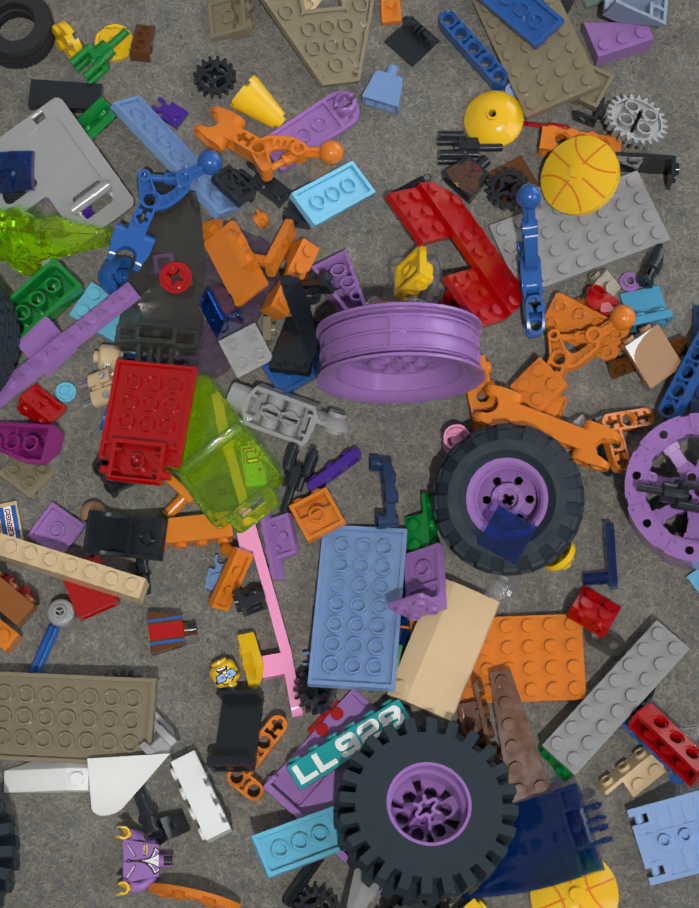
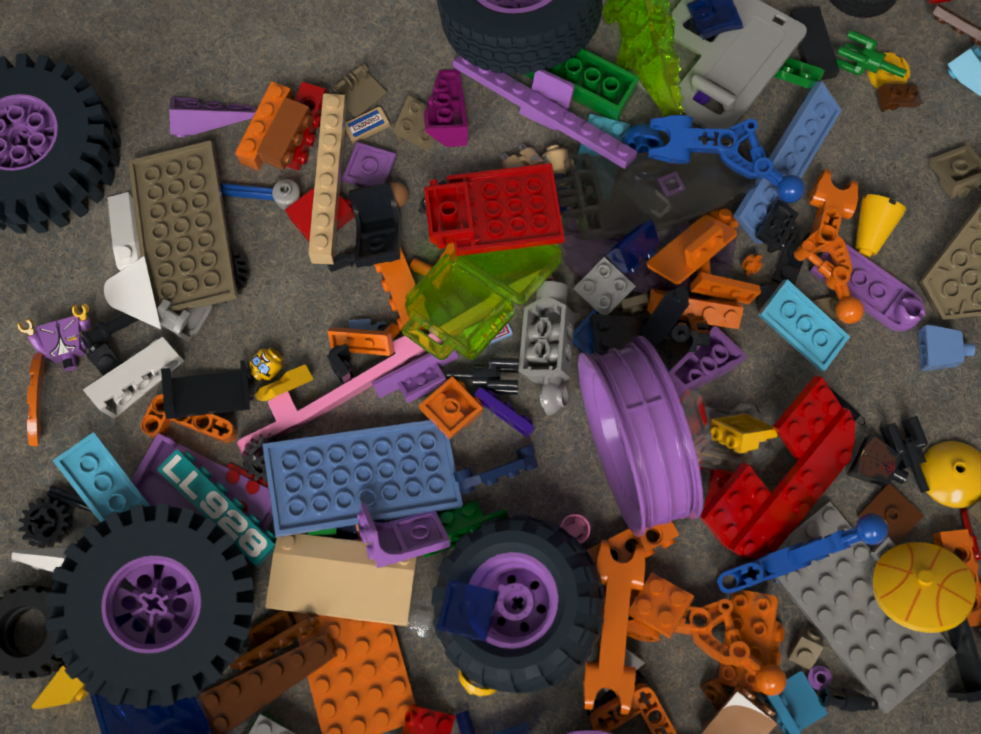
camera: 75 degrees right, 0 degrees up
red bracket [16,383,67,425] -> none
yellow plate [51,21,82,59] -> none
medium azure plate [55,382,76,403] -> none
torso [147,612,198,656] -> none
dark purple plate [151,97,189,130] -> none
red gear [159,262,192,294] -> none
black gear [193,56,237,99] -> none
black gear [486,167,529,212] -> none
red plate [586,284,621,317] -> none

